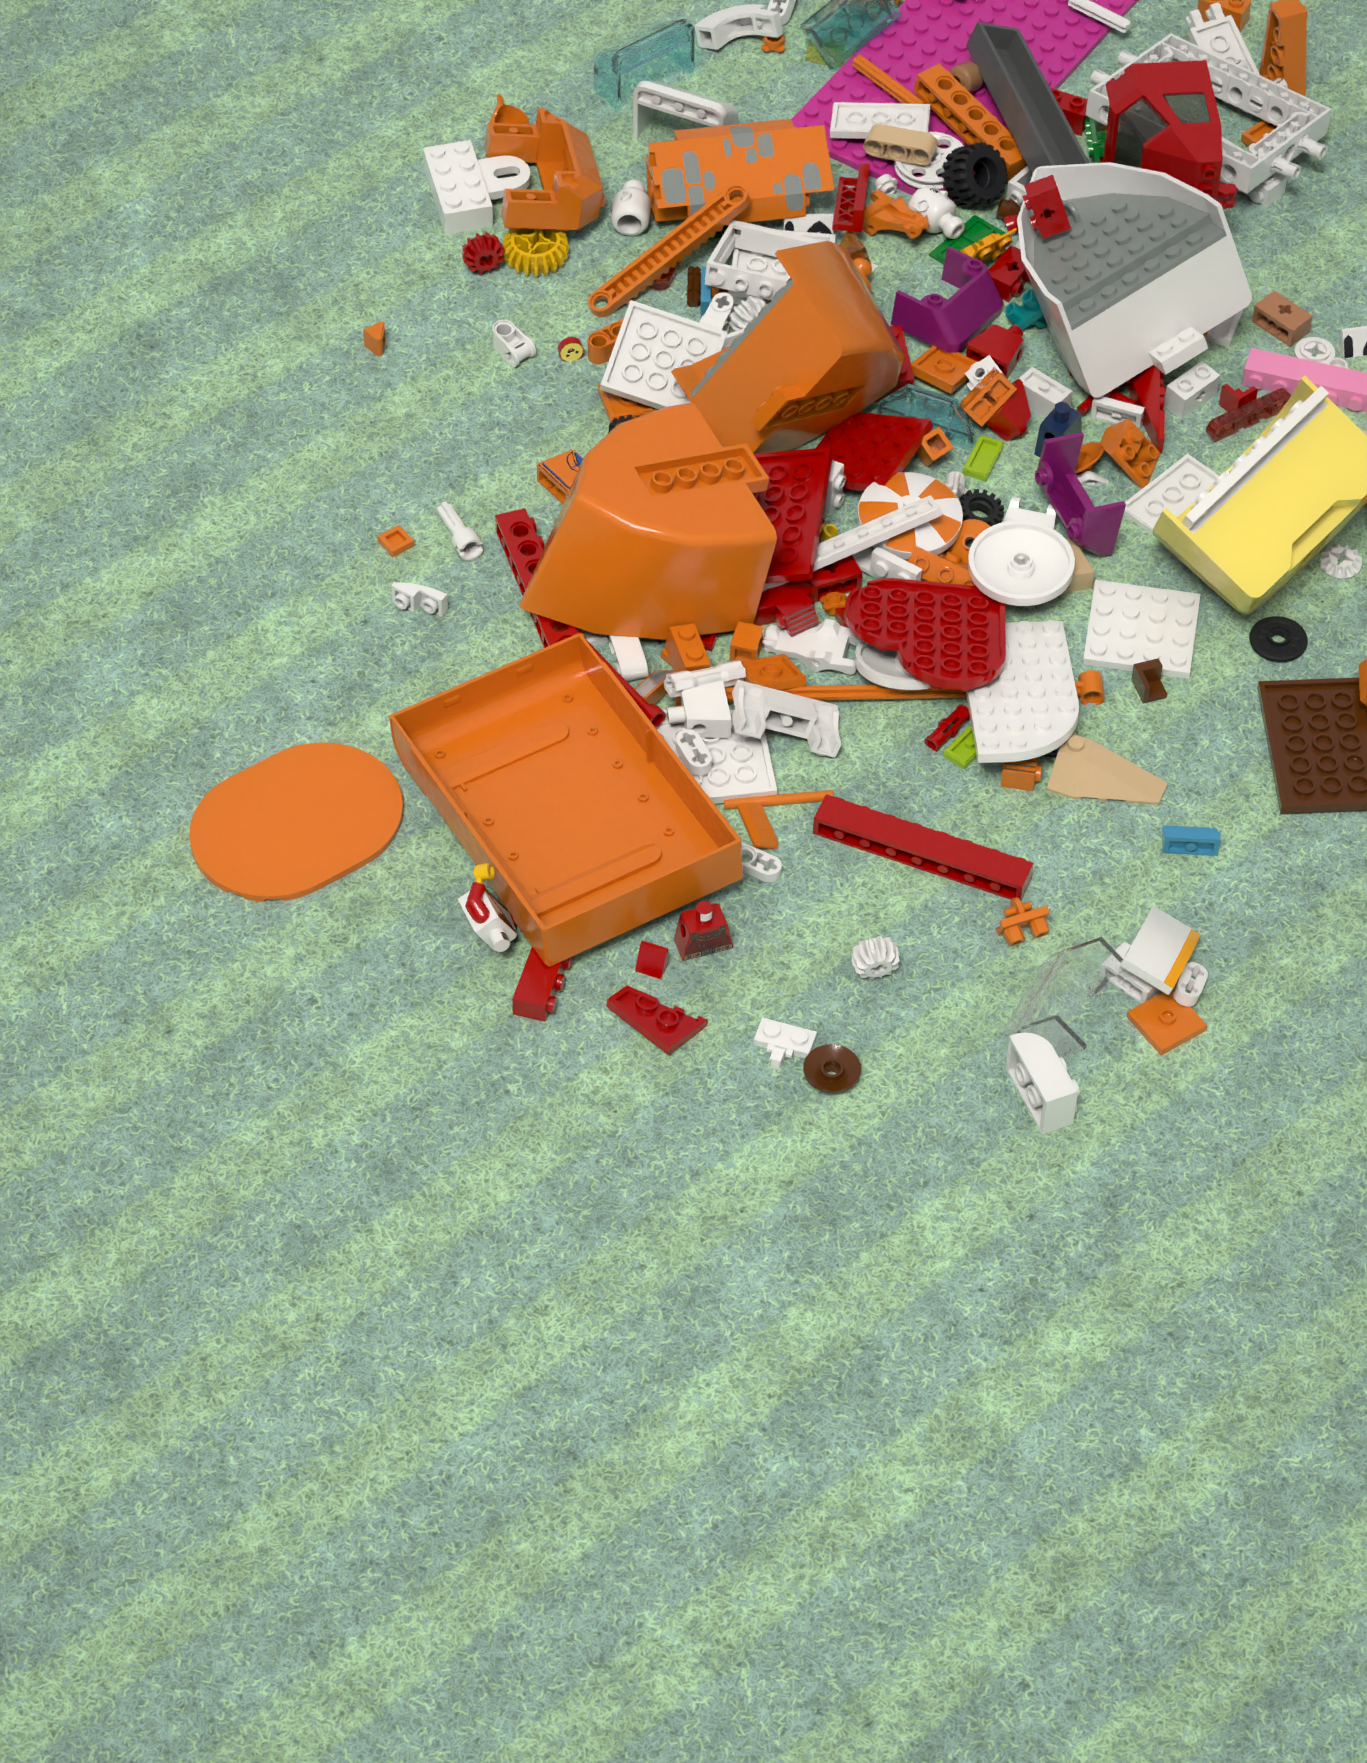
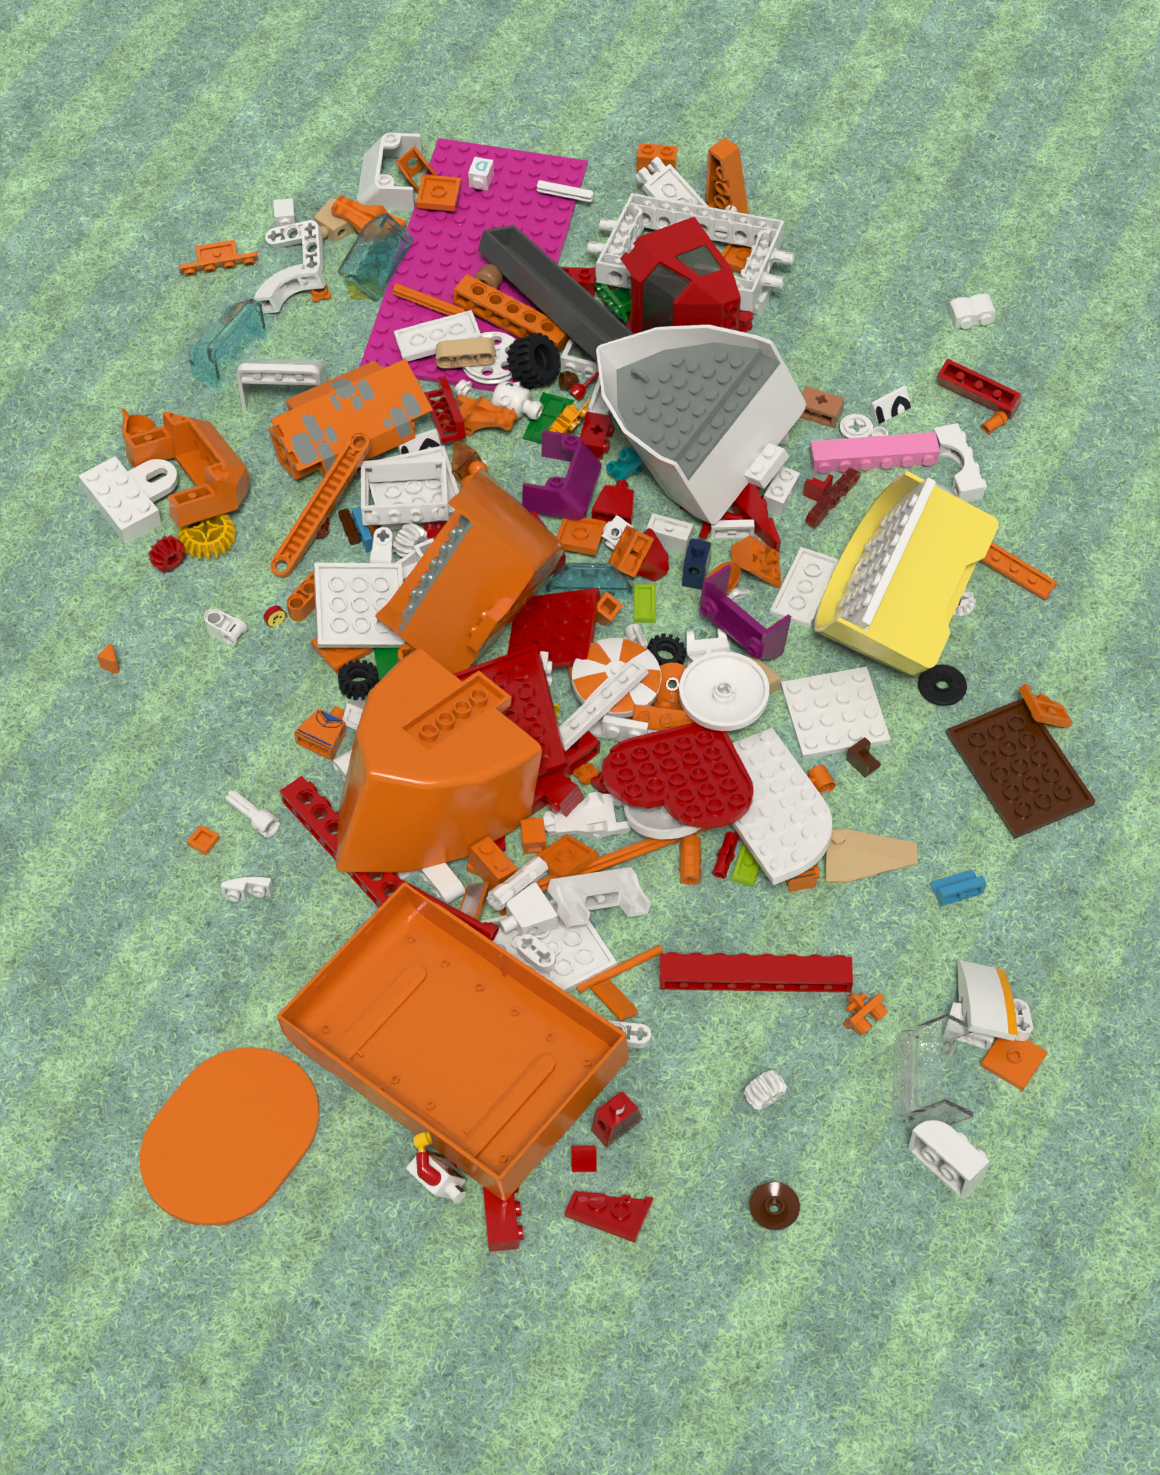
camera: 20 degrees left, 5 degrees up
white piece [609,179,652,236] -> none
white hinge [754,1017,817,1070] -> none
red brick [1022,175,1071,239] -> none
none -> orange axle [679,835,702,885]

